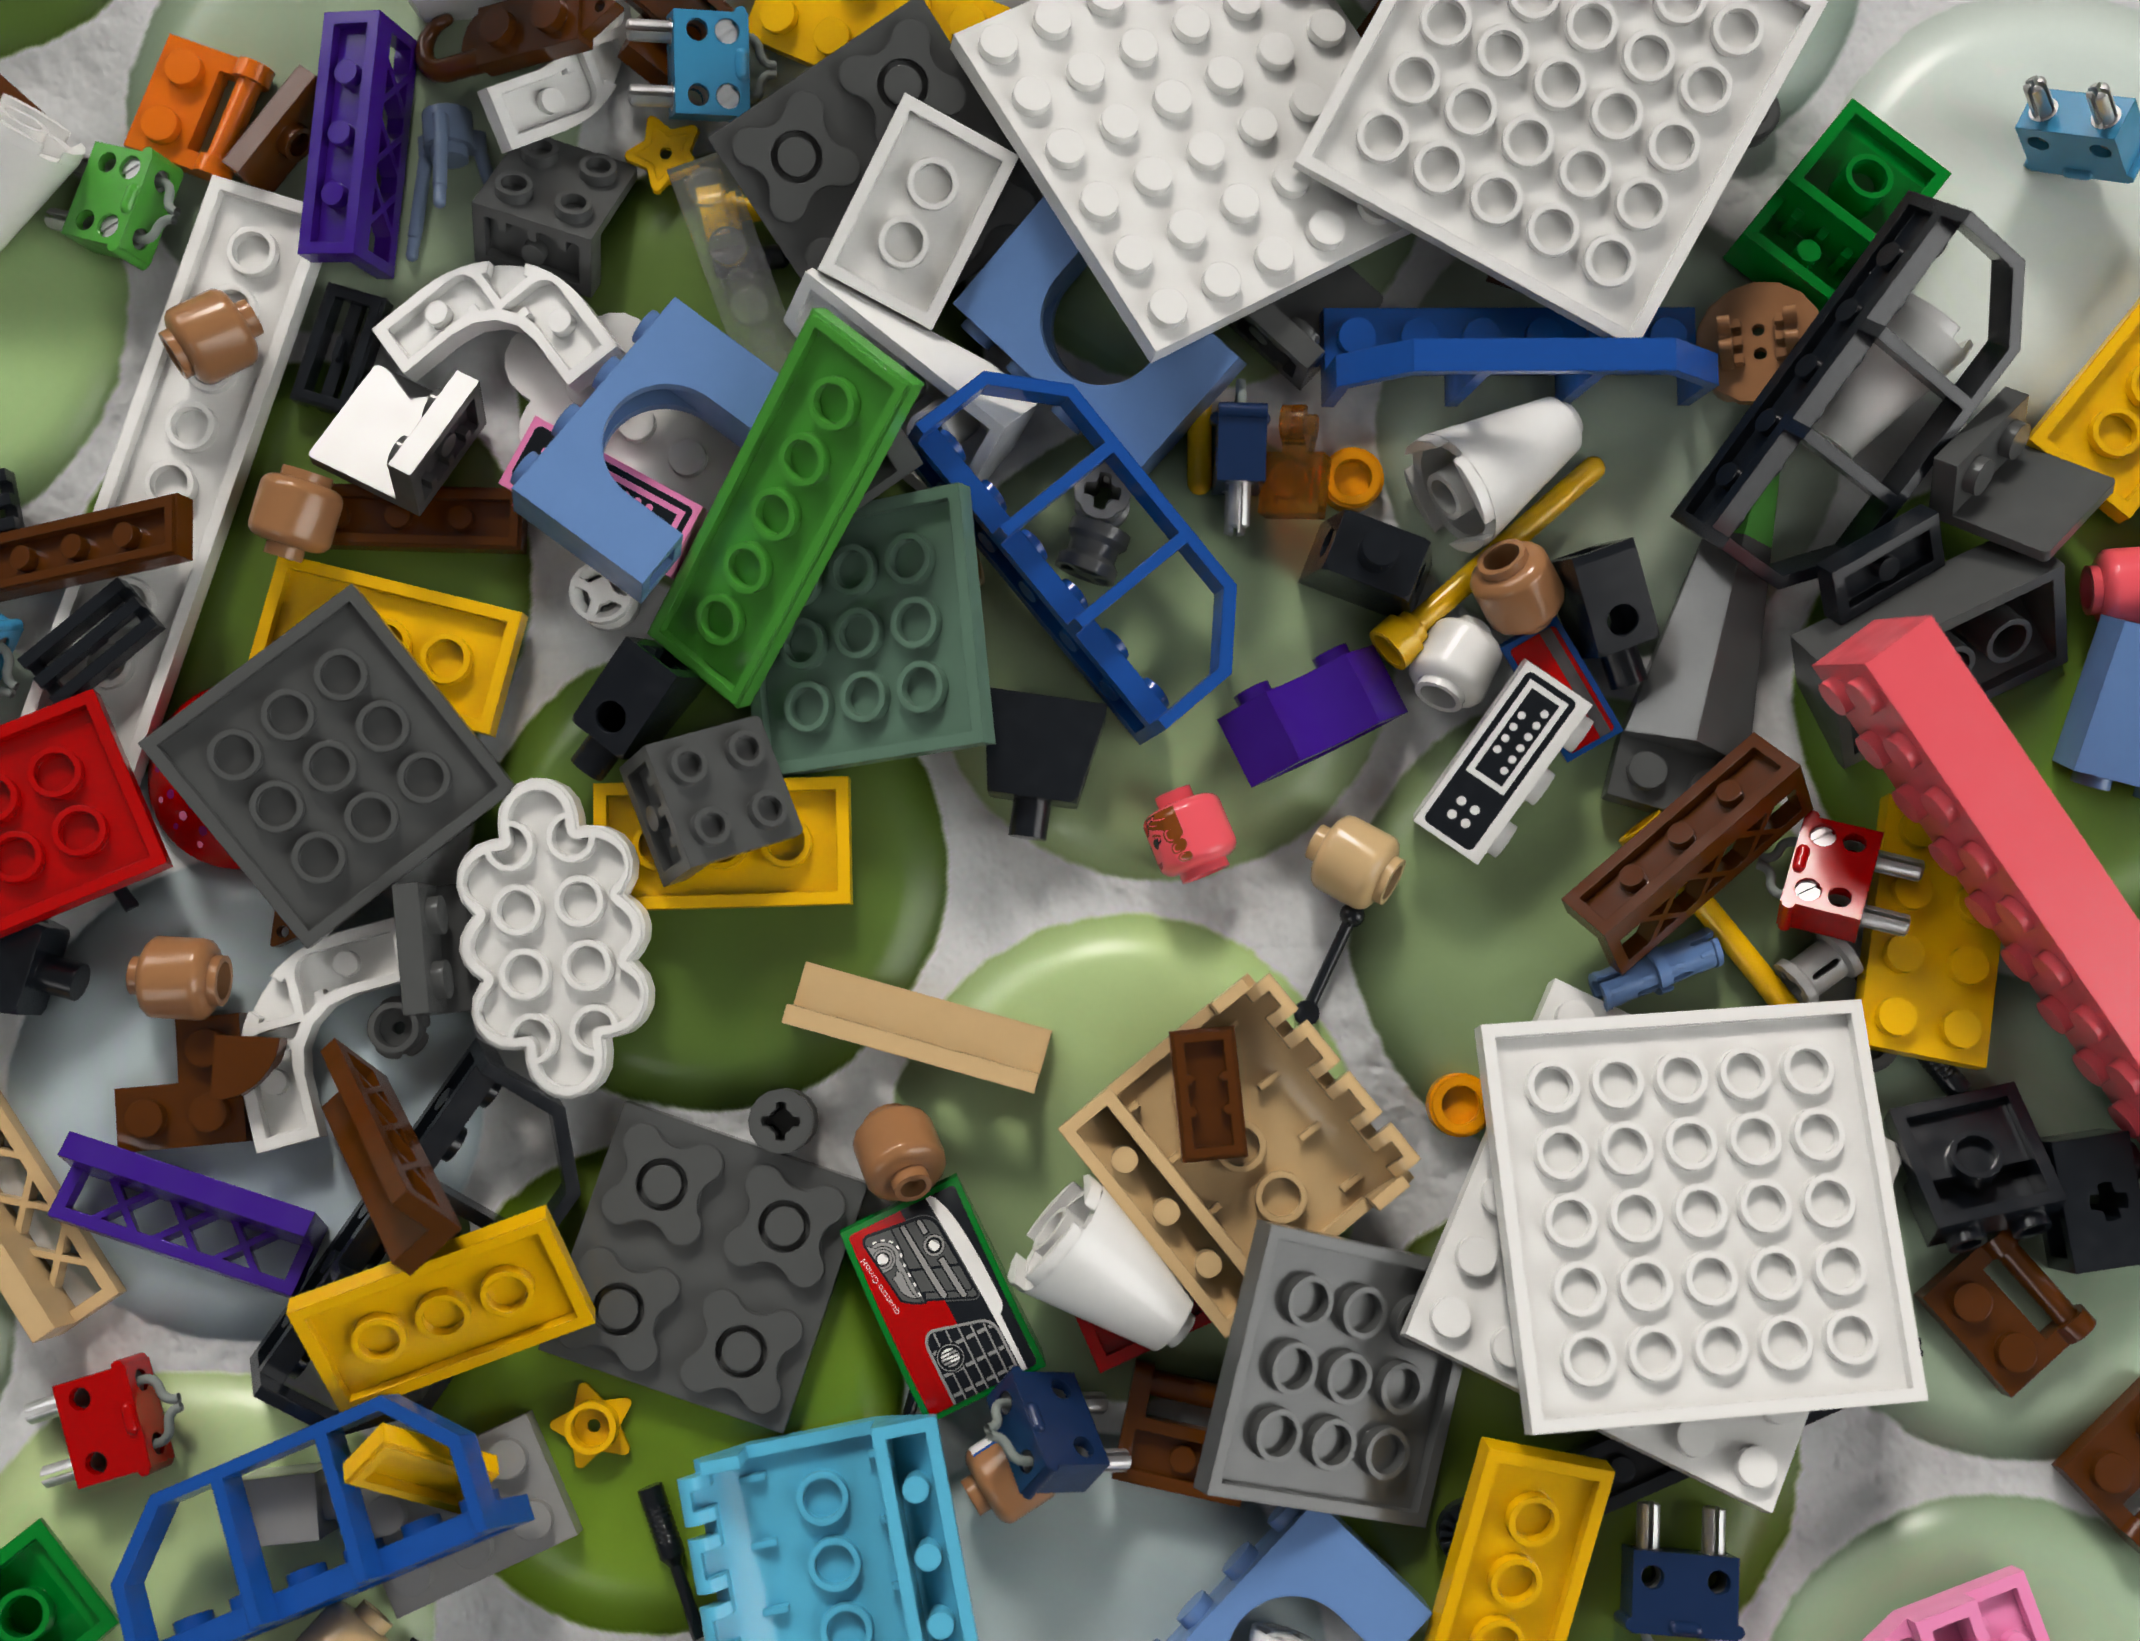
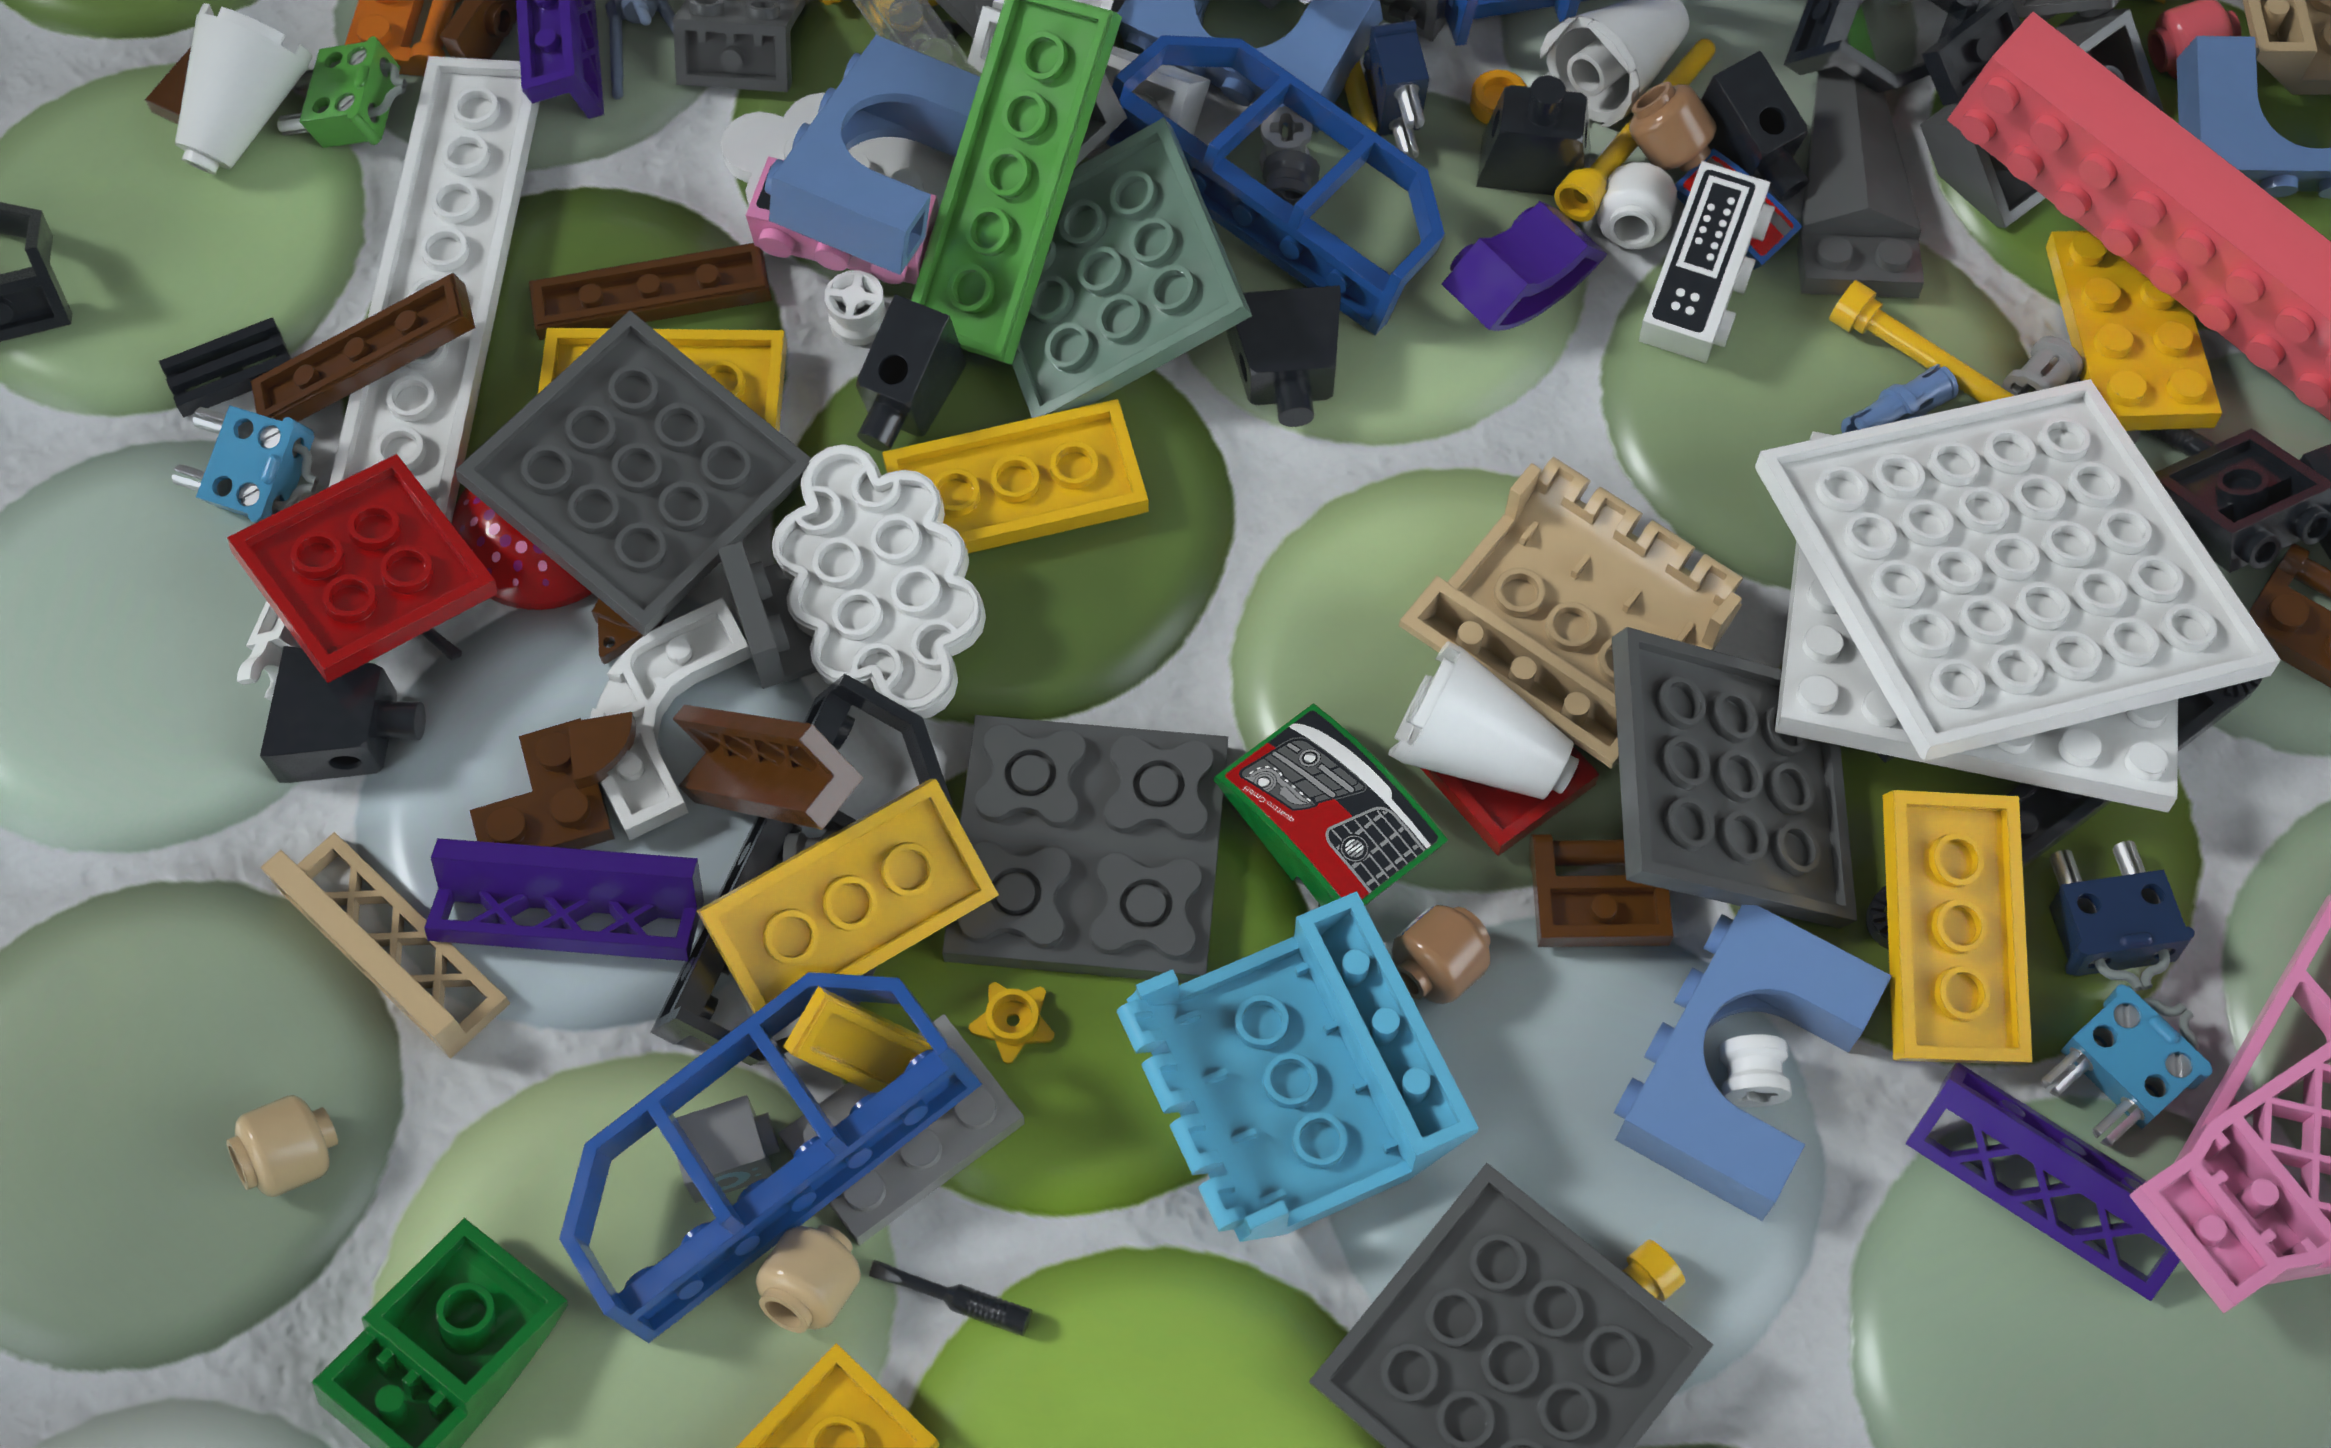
camera: 15 degrees left, 20 degrees down
black tile [17,577,166,704] -> none
red piece [24,1352,184,1489] -> none
medium nougat head [126,936,233,1021] -> none
medium nougat head [158,289,264,385] -> none
medium nougat head [248,464,343,563] -> none
black tile [290,282,393,414] -> none
bracket [309,365,487,516] -> none
dark grey plate [367,996,431,1059] -> none
white plate [372,261,626,394] -> none
dark grey bracket [619,716,803,887] -> none
black piece [637,1482,704,1641] -> none
dark grey wheel [748,1088,819,1154] -> none
tan fence [781,961,1052,1094] -> none
medium nougat head [853,1103,947,1202] -> none
dark blue piece [984,1366,1132,1500] -> none
coral head [1143,785,1237,884] -> none
reddish brown plate [1168,1025,1248,1163] -> none
clear orange plate [1257,404,1332,520] -> none
black hinge [1294,905,1365,1024] -> none
tan head [1305,815,1406,910] -> none
light orange tile [1425,1073,1486,1137] -> none
reddish brown fence [1561,732,1813,975] -> none
red piece [1756,810,1925,943] -> none

